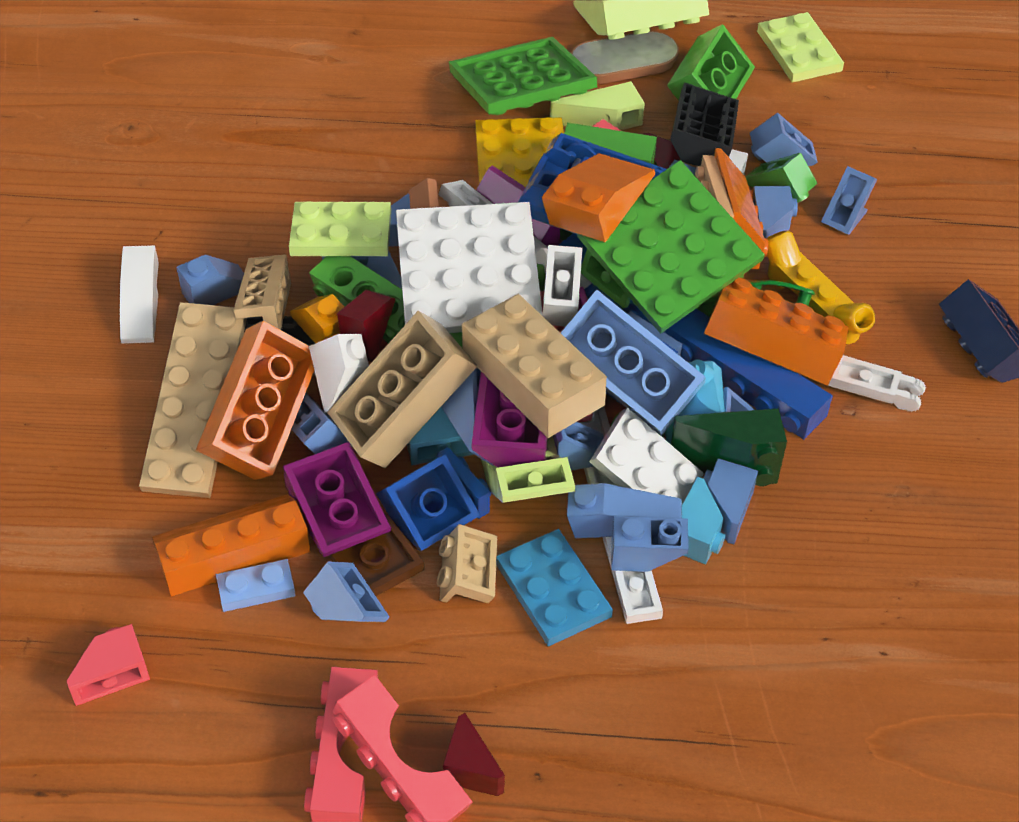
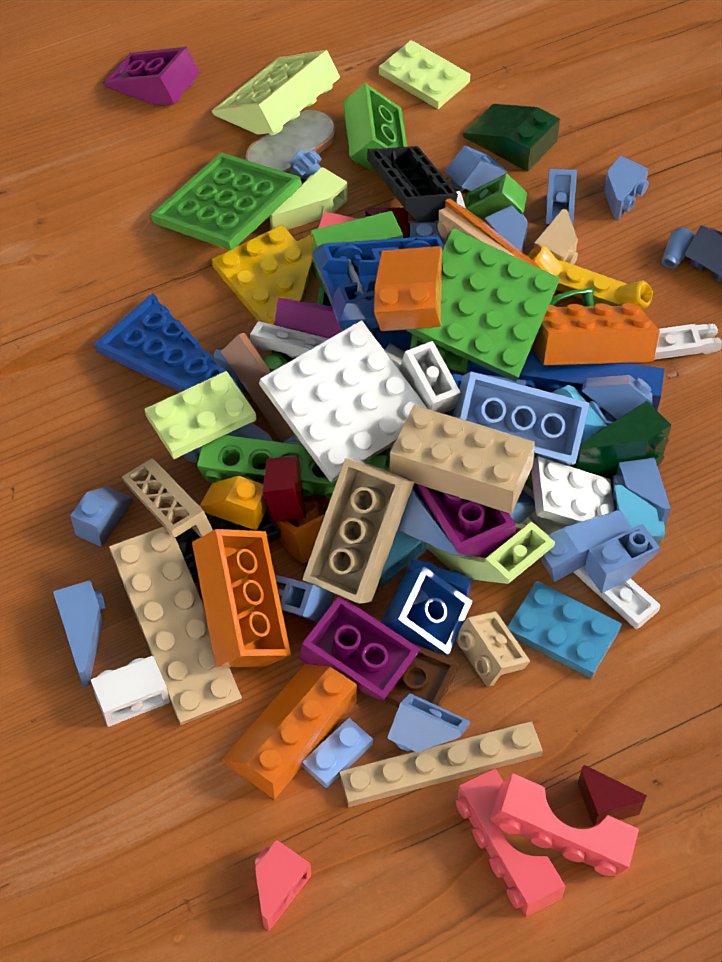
camera: 30 degrees left, 5 degrees up
white slope [120,245,159,344] -> none
white slope [309,334,369,413] -> none
none -> medium blue slope [53,580,106,687]
none -> white brick [91,656,170,727]
none -> blue wing [94,293,240,392]
none -> medium blue gear [289,149,322,180]
none -> tan plate [339,721,543,807]
none -> dark green slope [463,104,560,172]
none -> tan slope [534,209,578,265]
none -> medium blue slope [582,375,652,420]
none -> medium blue slope [604,155,649,220]
none -> medium blue cone [661,227,695,269]

